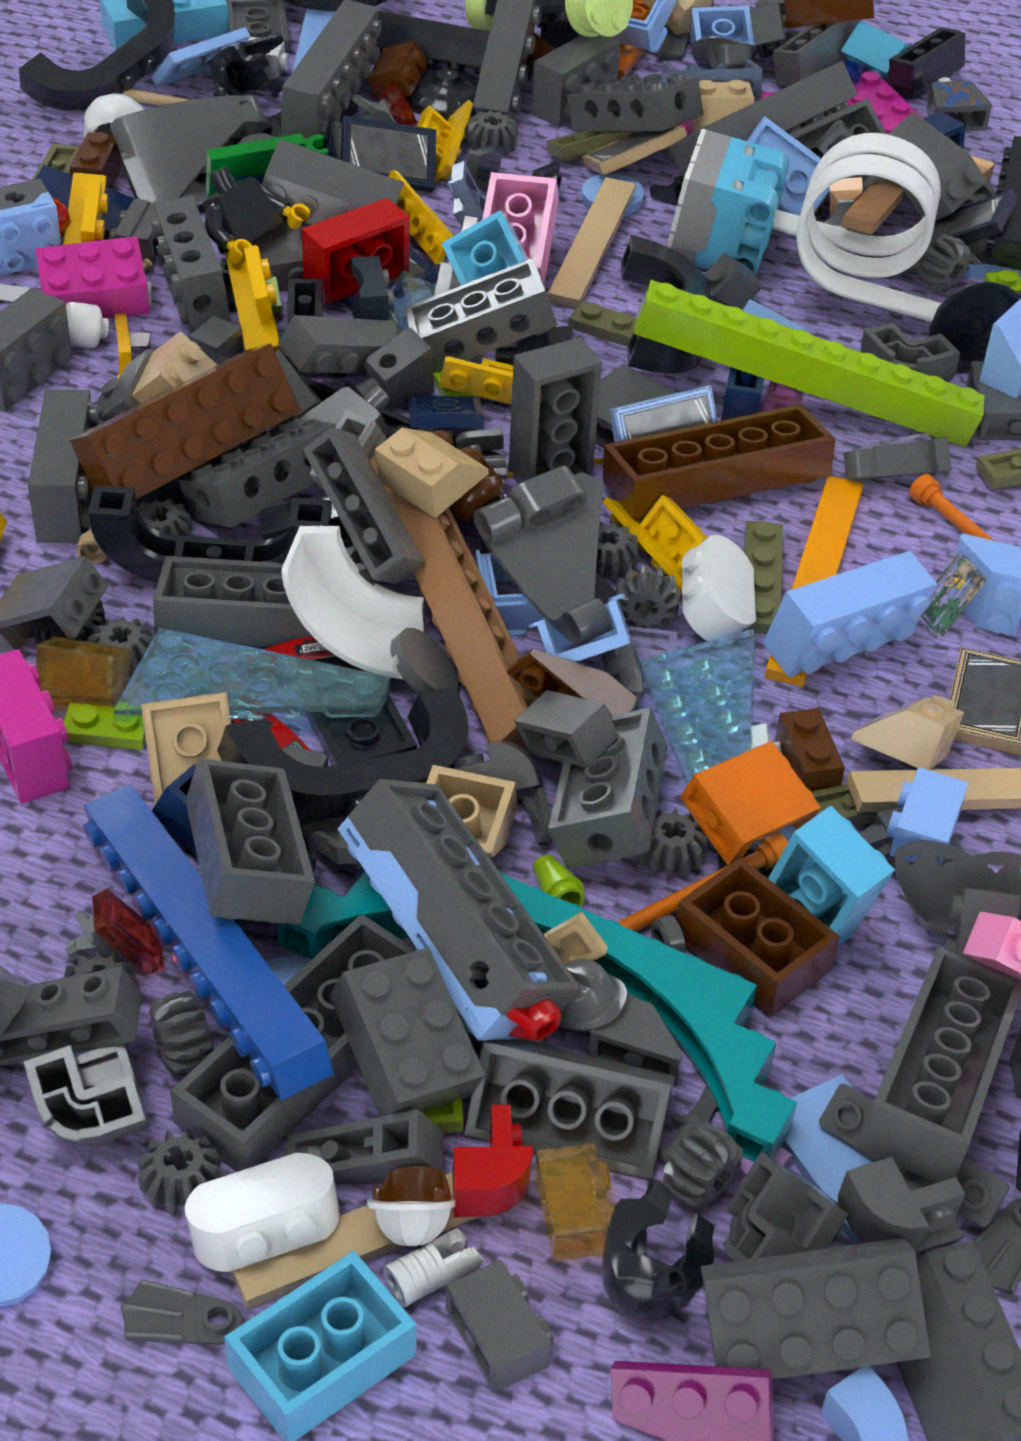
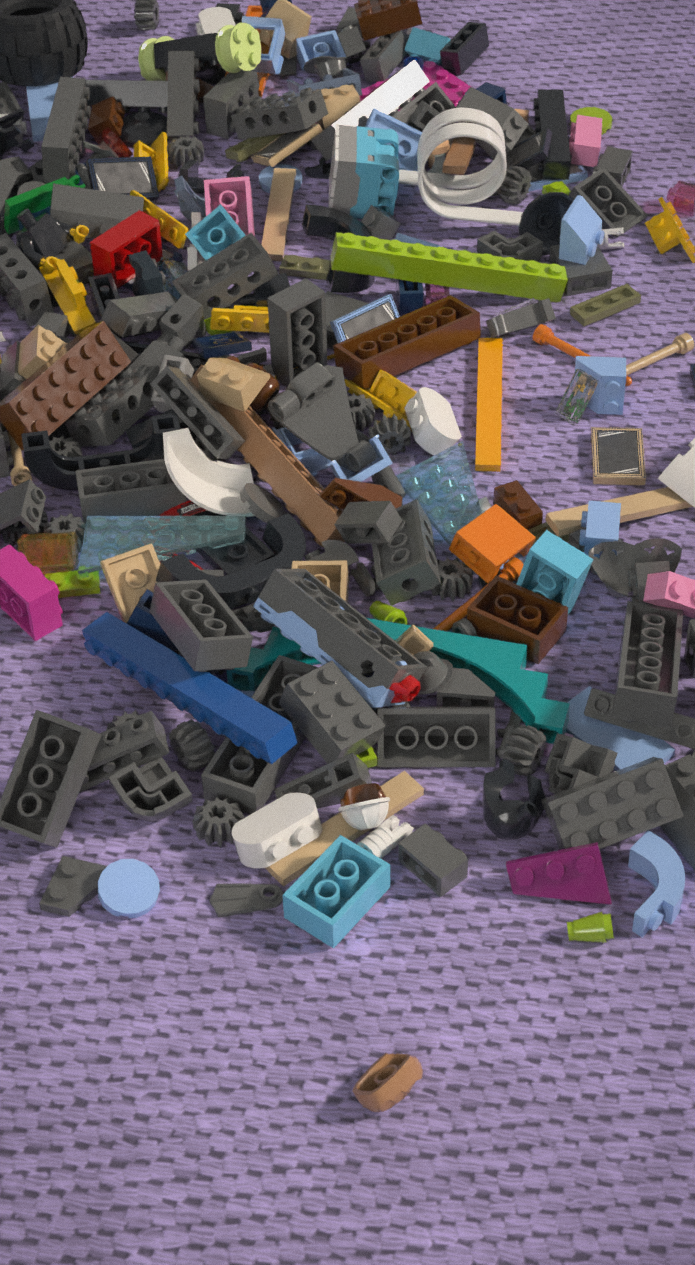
camera: 10 degrees left, 0 degrees up
clear red piece [65,888,164,974] -> none
red brick [452,1105,533,1217] -> none
clear yellow brick [534,1143,616,1262] -> none
olive plate [741,521,783,634] -> none
light blue brick [763,551,937,678] -> none
dark grey brick [838,1157,965,1256] -> none
tan slope [851,695,964,770] -> none
dark grey torso [926,77,992,131] -> none

